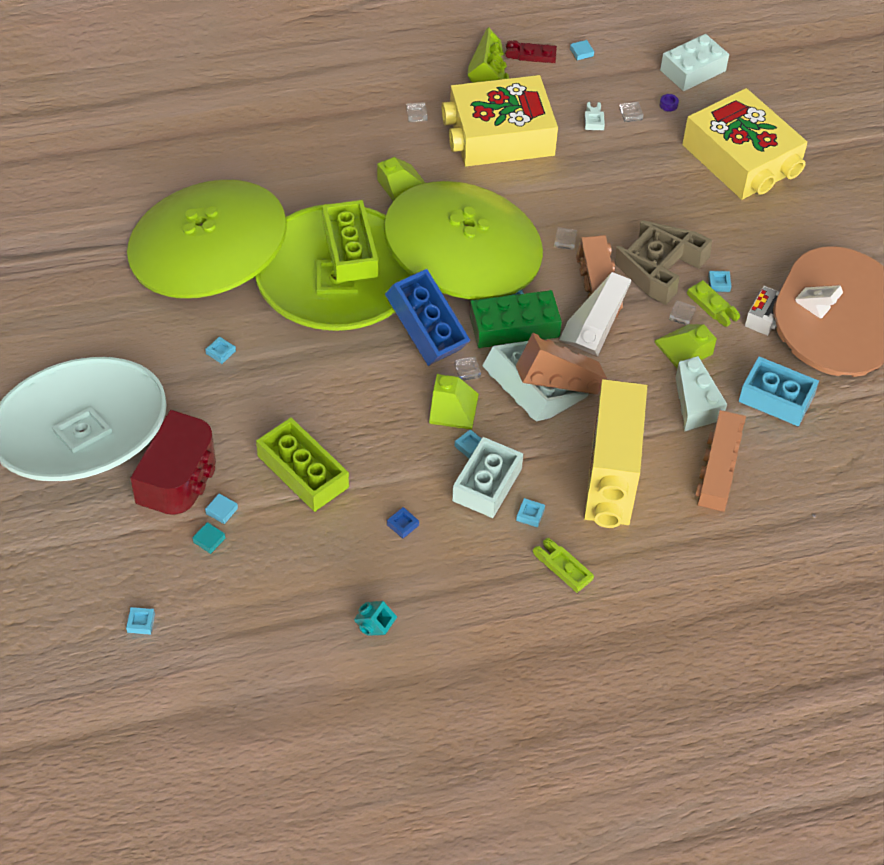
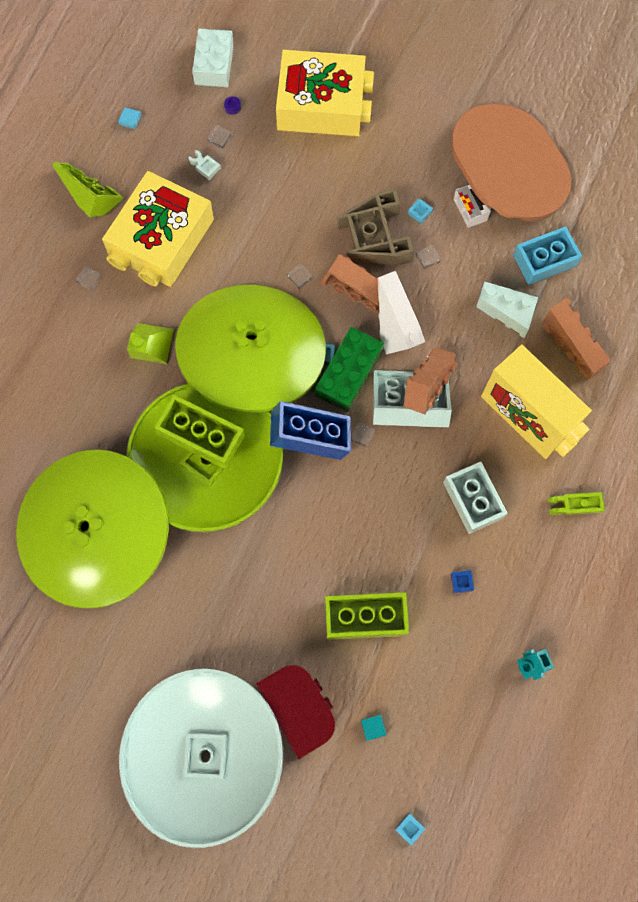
camera: 50 degrees left, 20 degrees up
medium azure tile [205,336,236,364] -> none
medium azure tile [205,494,238,524] -> none
lime slope [429,374,479,430] -> none
medium azure tile [454,429,482,459] -> none
dark red hinge [505,40,557,63] -> none
medium azure tile [516,498,545,527] -> none
lime slope [655,324,717,369] -> none
lime hinge [687,280,740,327] -> none
white slope [795,285,843,318] -> none

